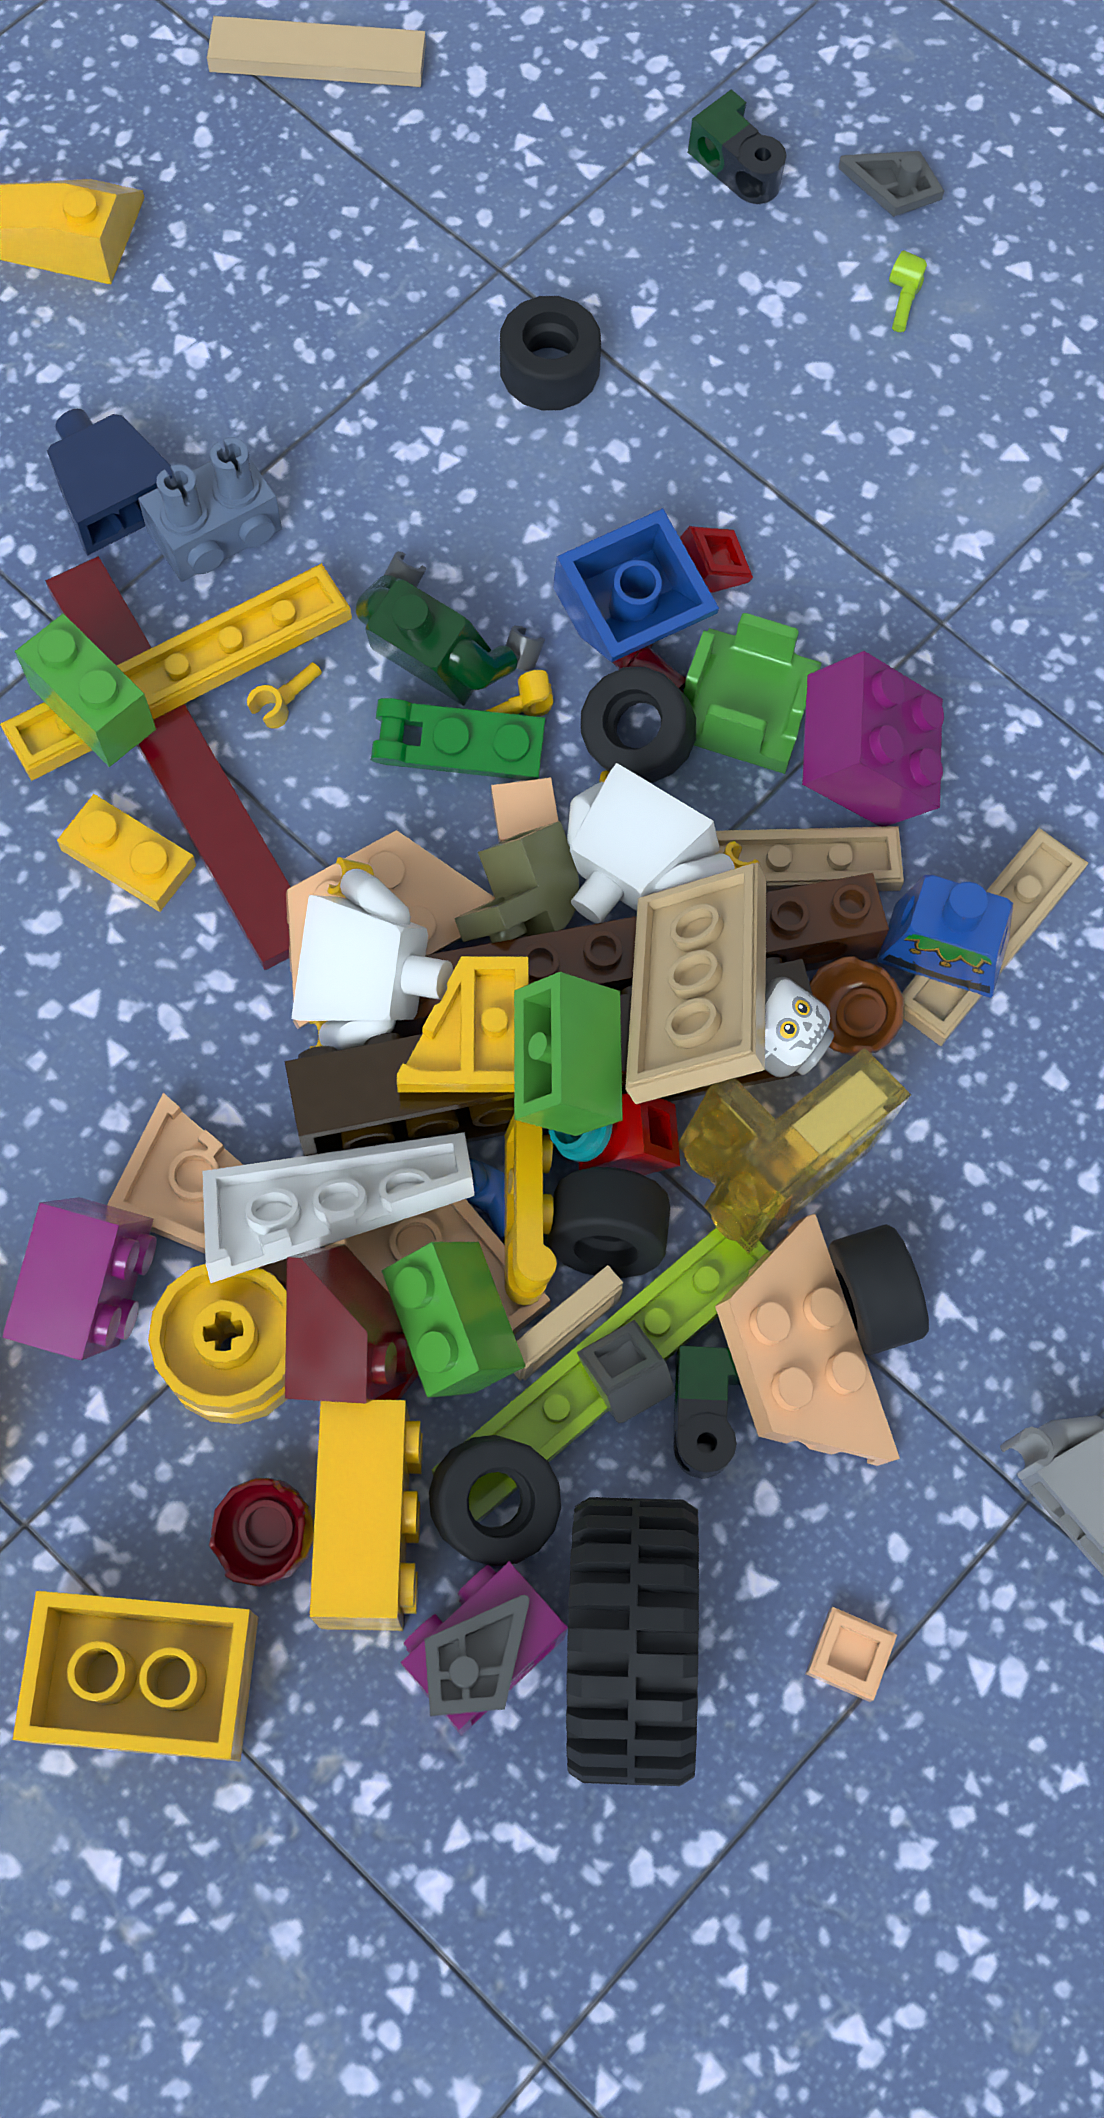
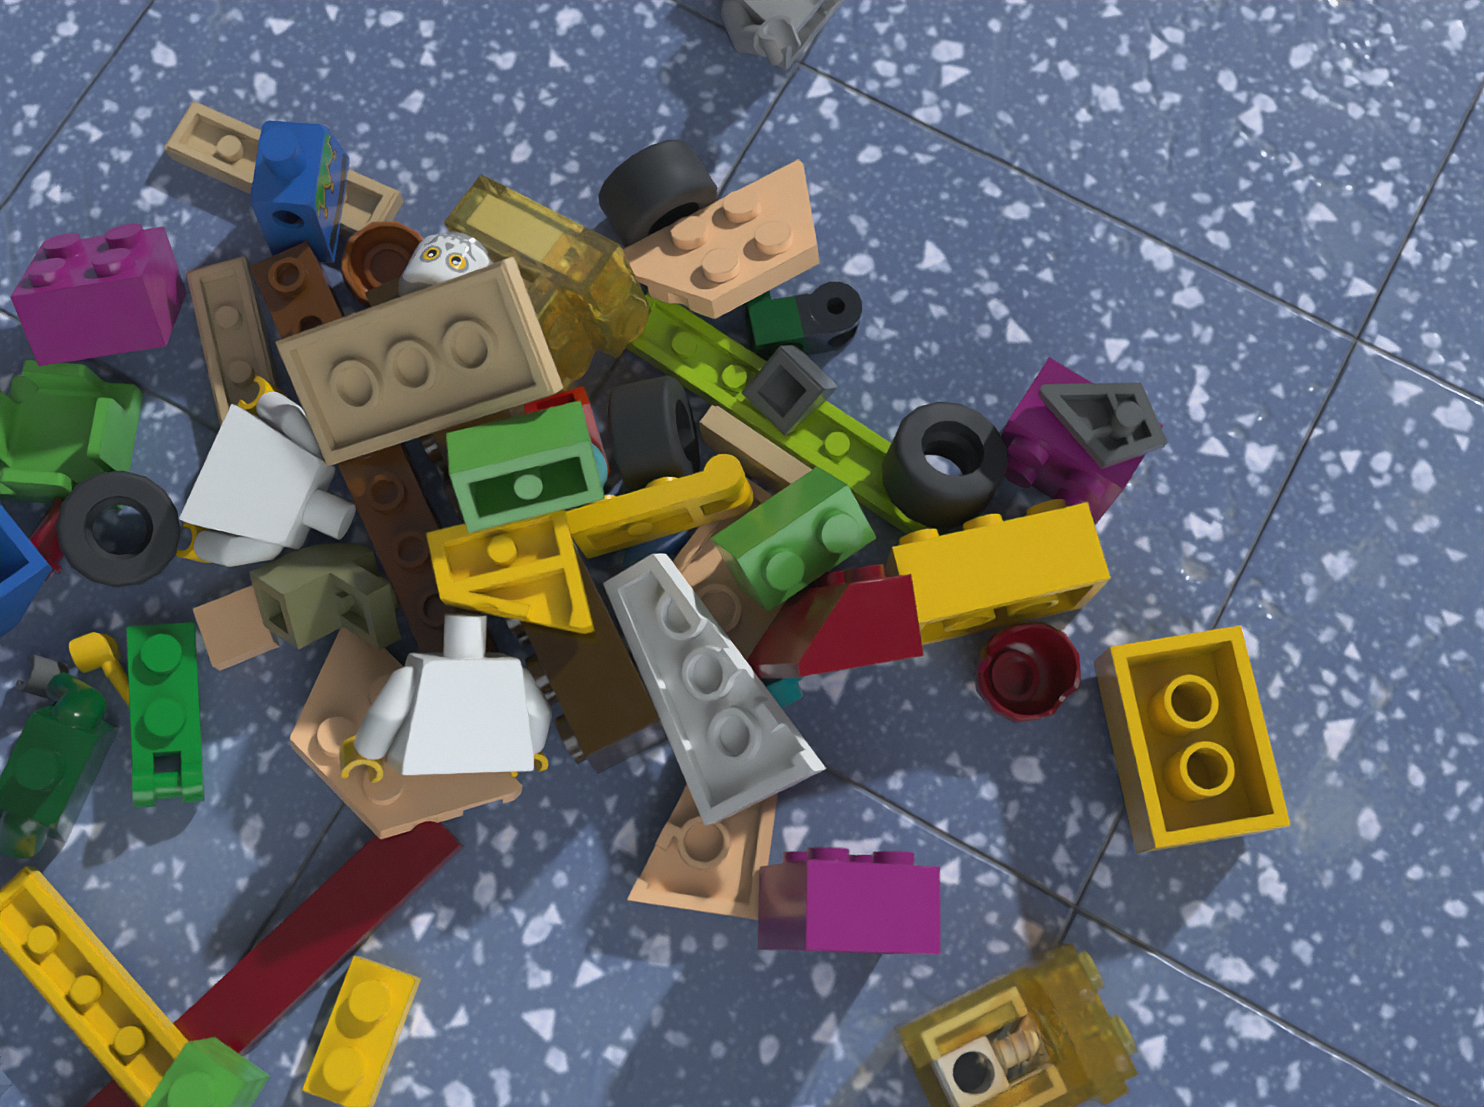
camera: 100 degrees left, 5 degrees up
yellow wheel [148,1263,288,1424] -> none
yellow hand [247,662,322,729] -> none
black tyre [566,1497,699,1786] -> none
light nougat tile [805,1607,897,1702] -> none

